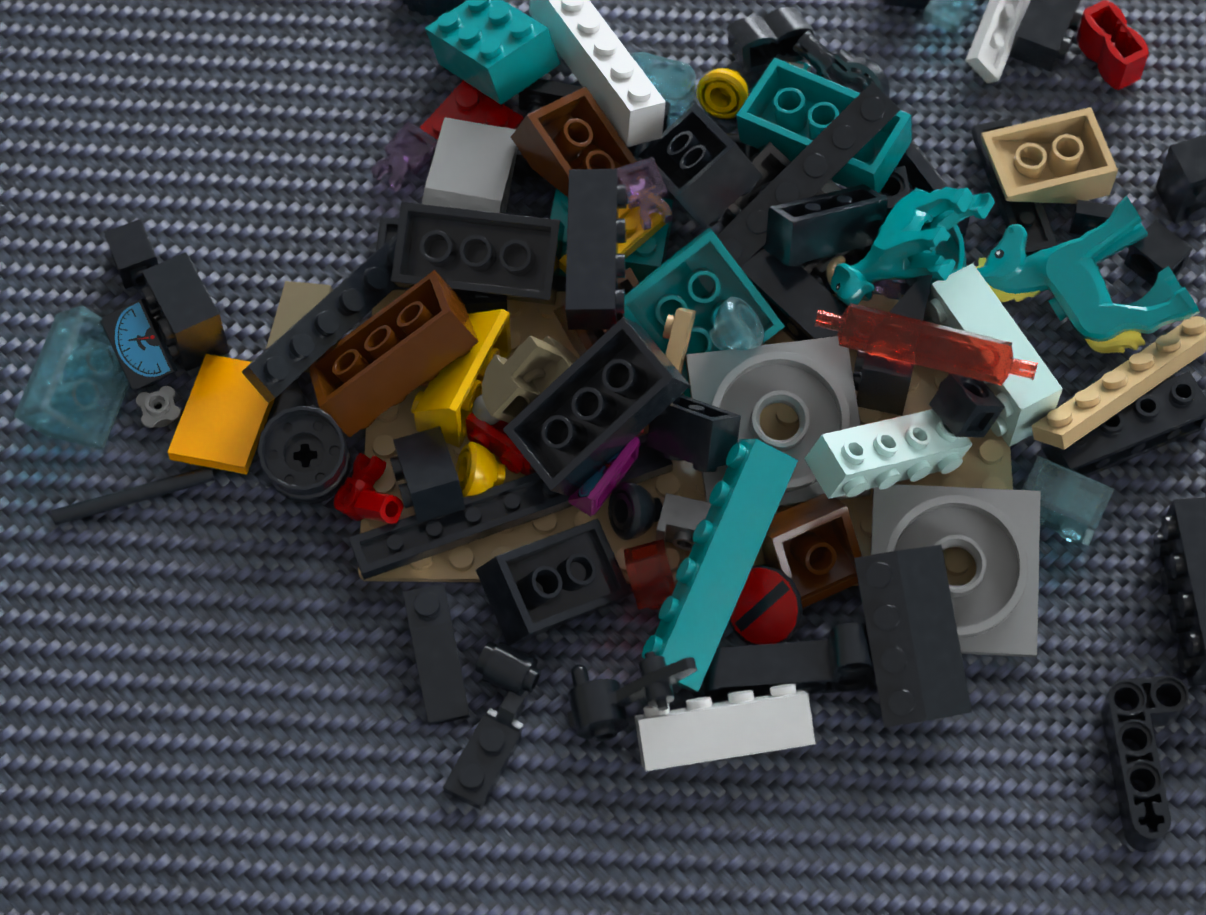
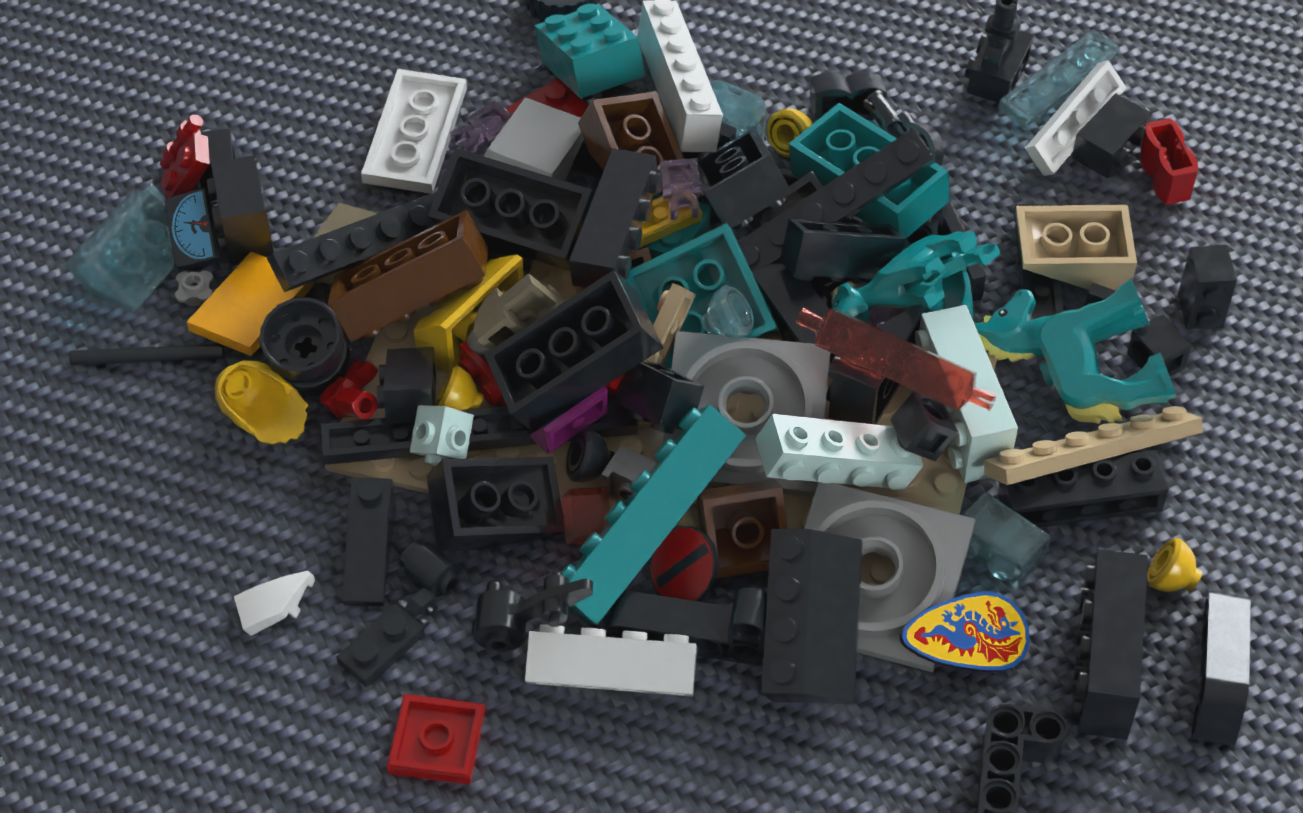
camera: 15 degrees right, 10 degrees down
none -> red plate [160,115,210,200]
none -> yellow hair [214,360,308,444]
none -> white slope [234,571,315,636]
none -> white plate [361,69,467,194]
none -> red tile [387,694,486,785]
none -> light aqua brick [410,405,474,466]
none -> shield [899,591,1030,672]

